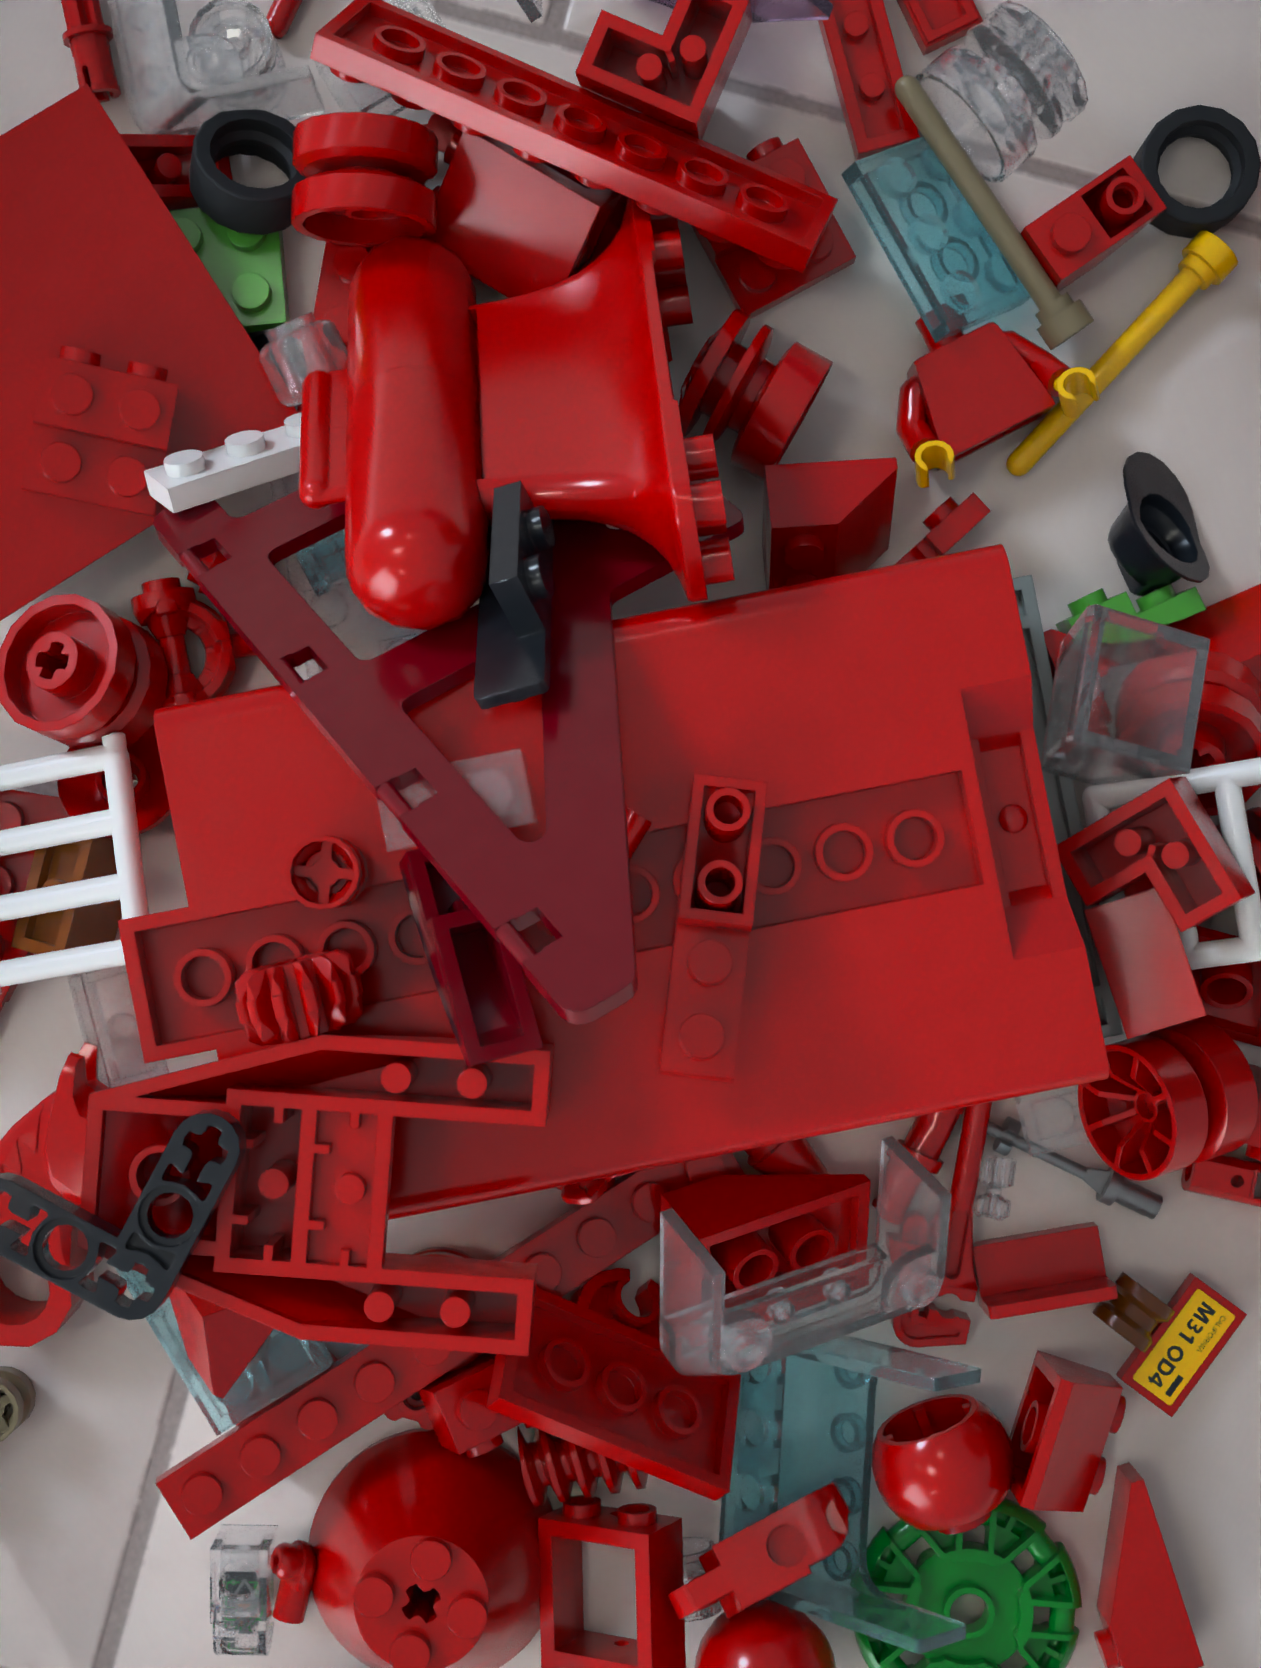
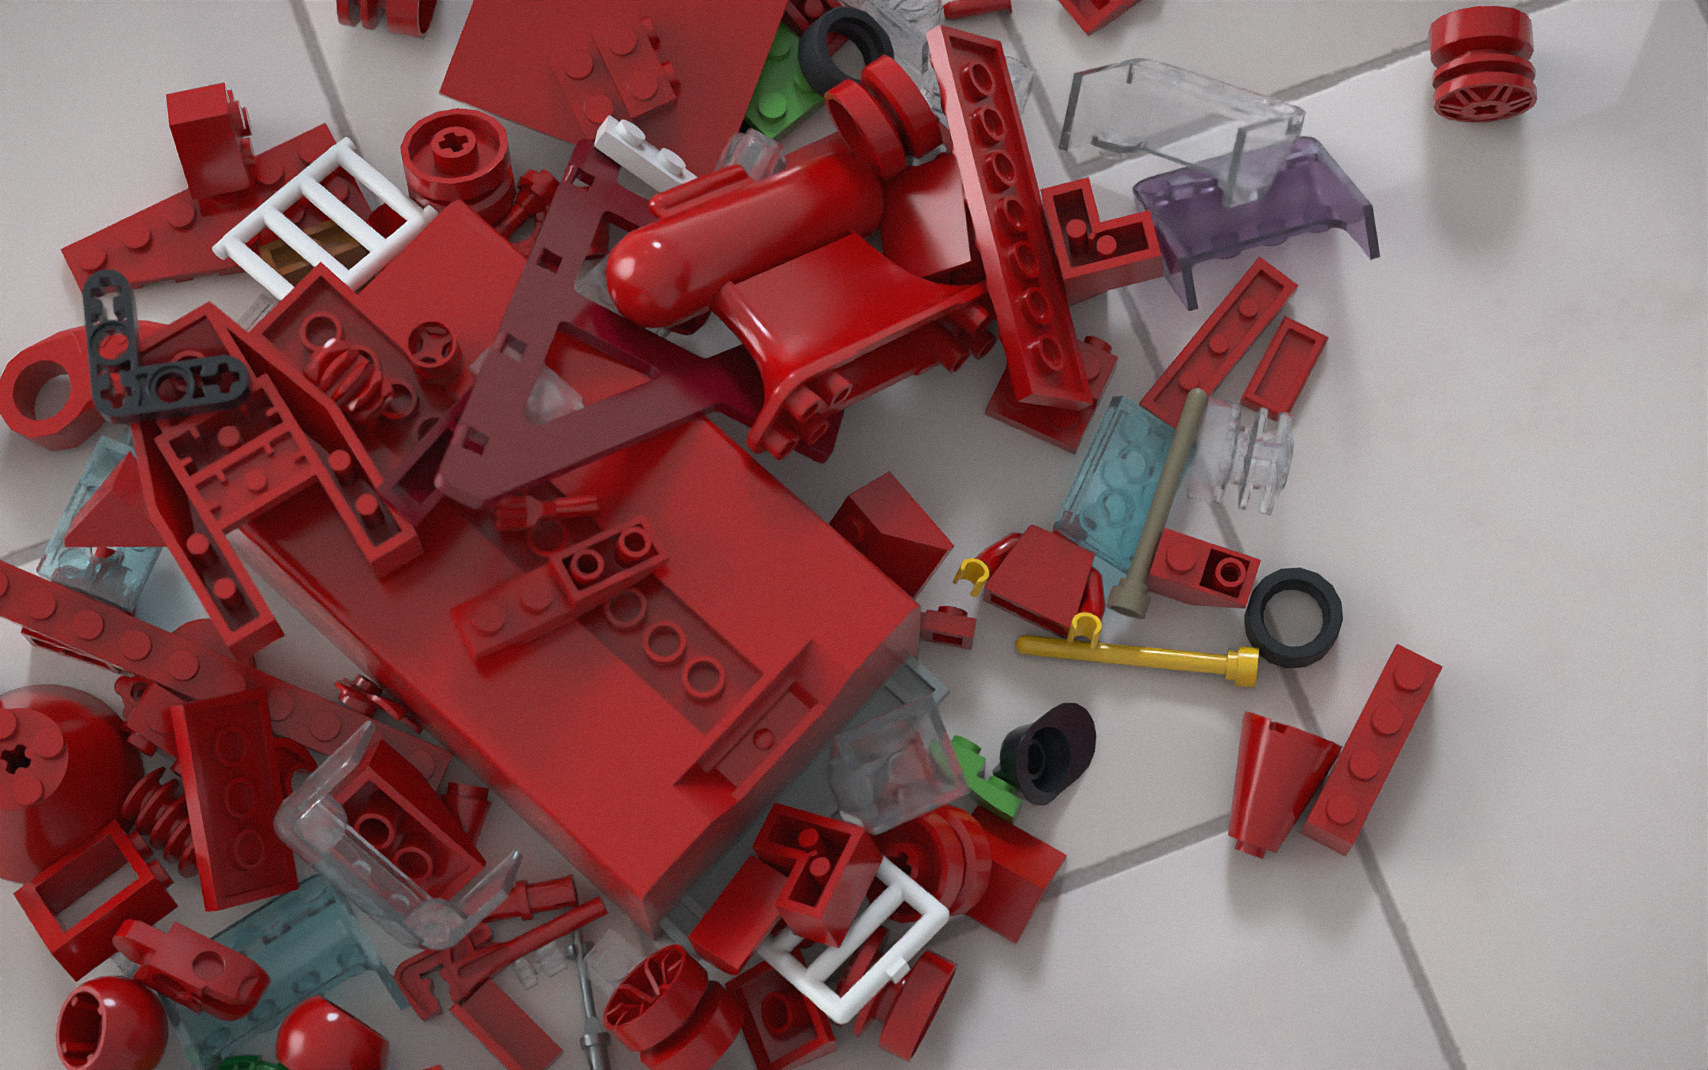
camera: 55 degrees right, 15 degrees down
black bracket [474,481,556,709] -> none
red wheel [679,308,833,481] -> none

